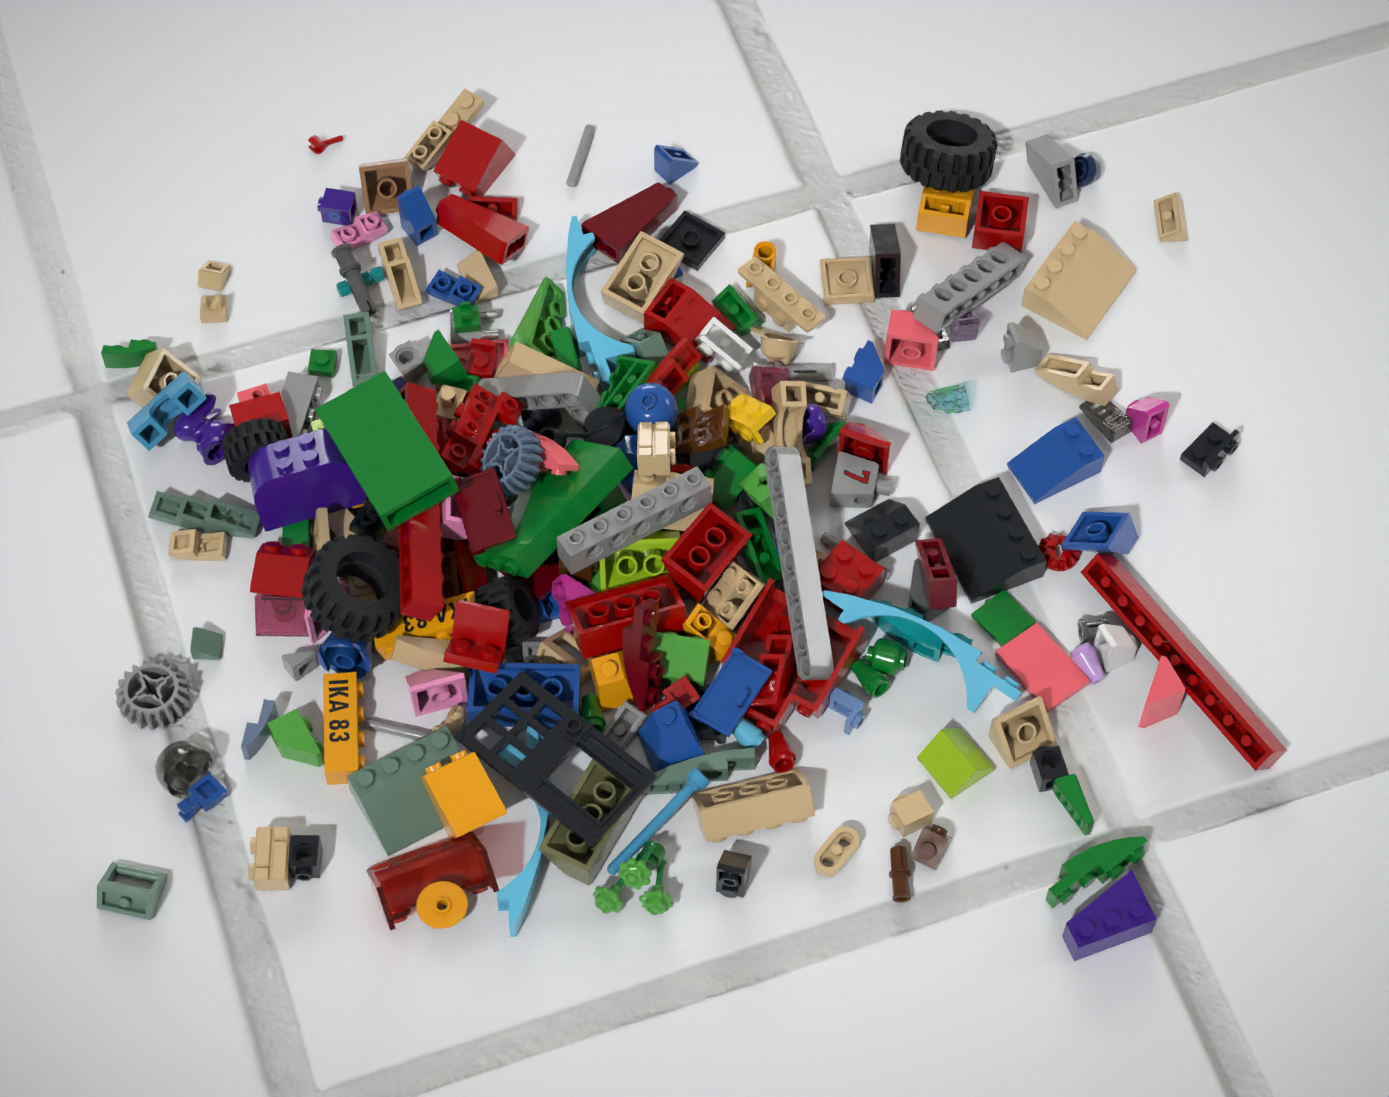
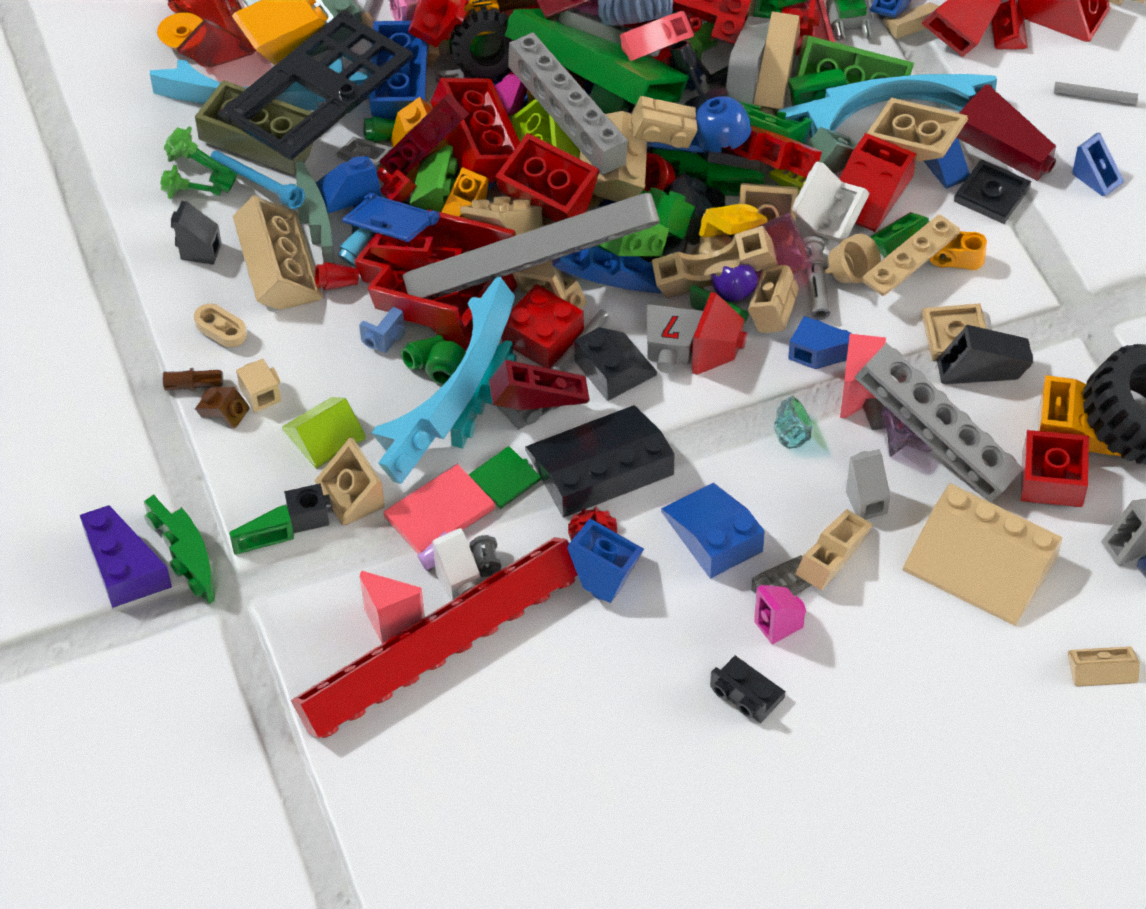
camera: 90 degrees right, 5 degrees down
reddish brown slope [675,404,730,454] -> none

